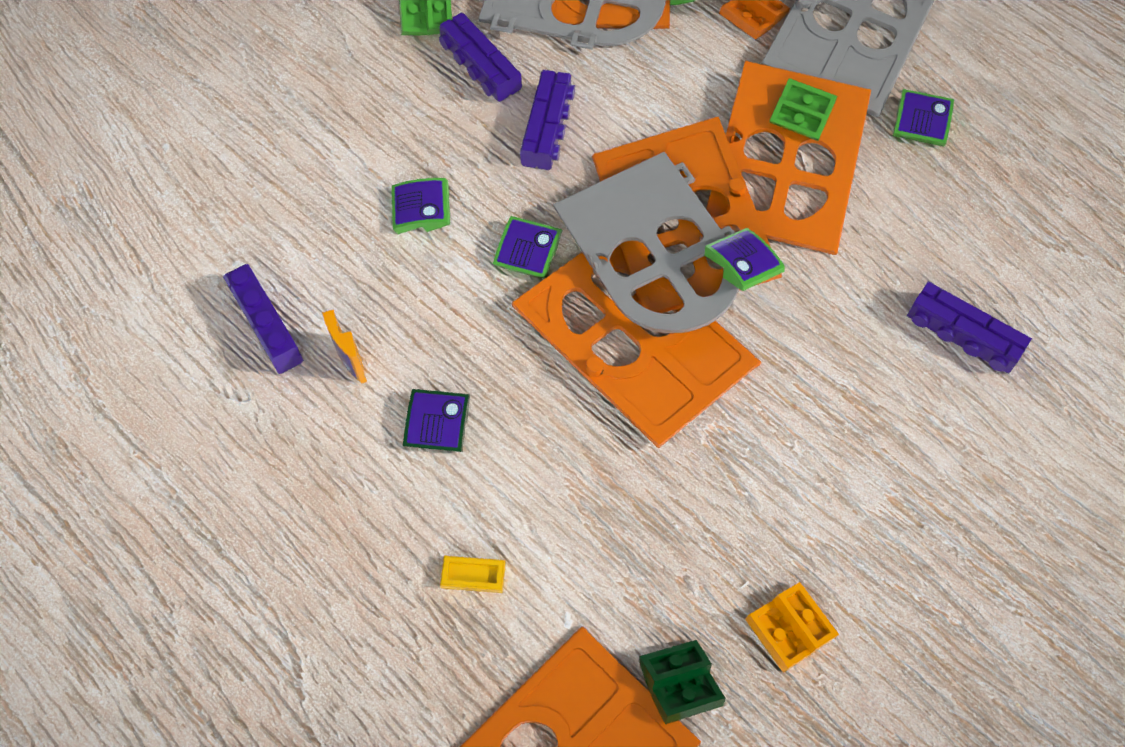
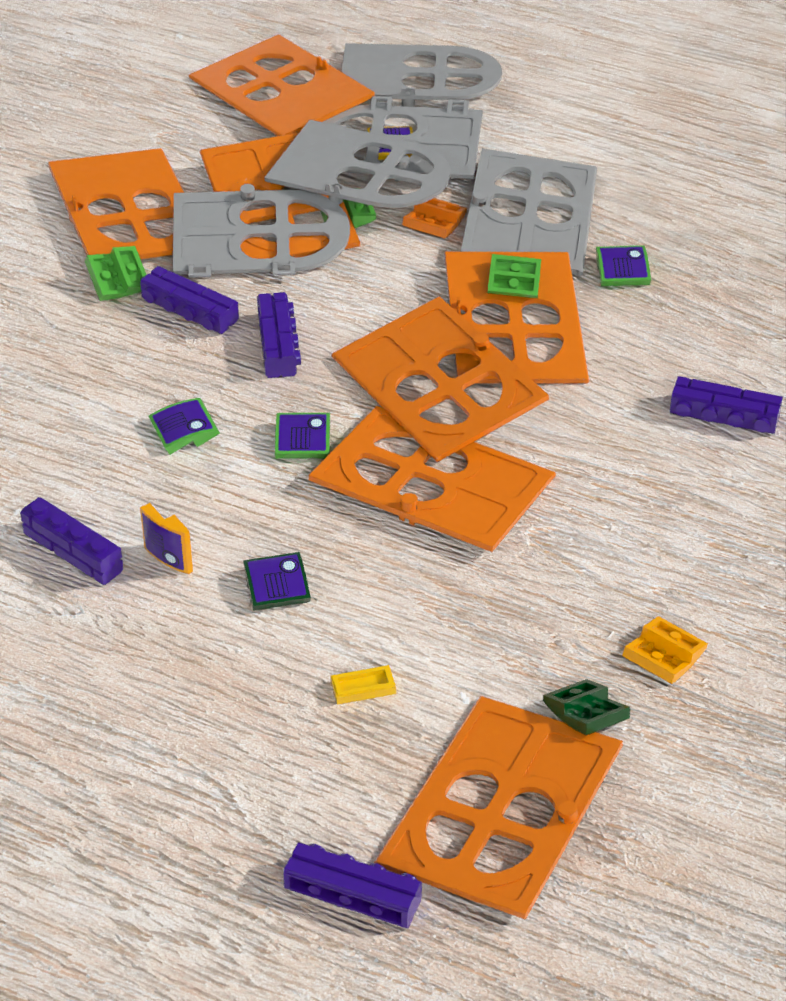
camera: 20 degrees left, 20 degrees down
light grey door [553,152,739,333] -> none
slope [704,228,785,291] -> none

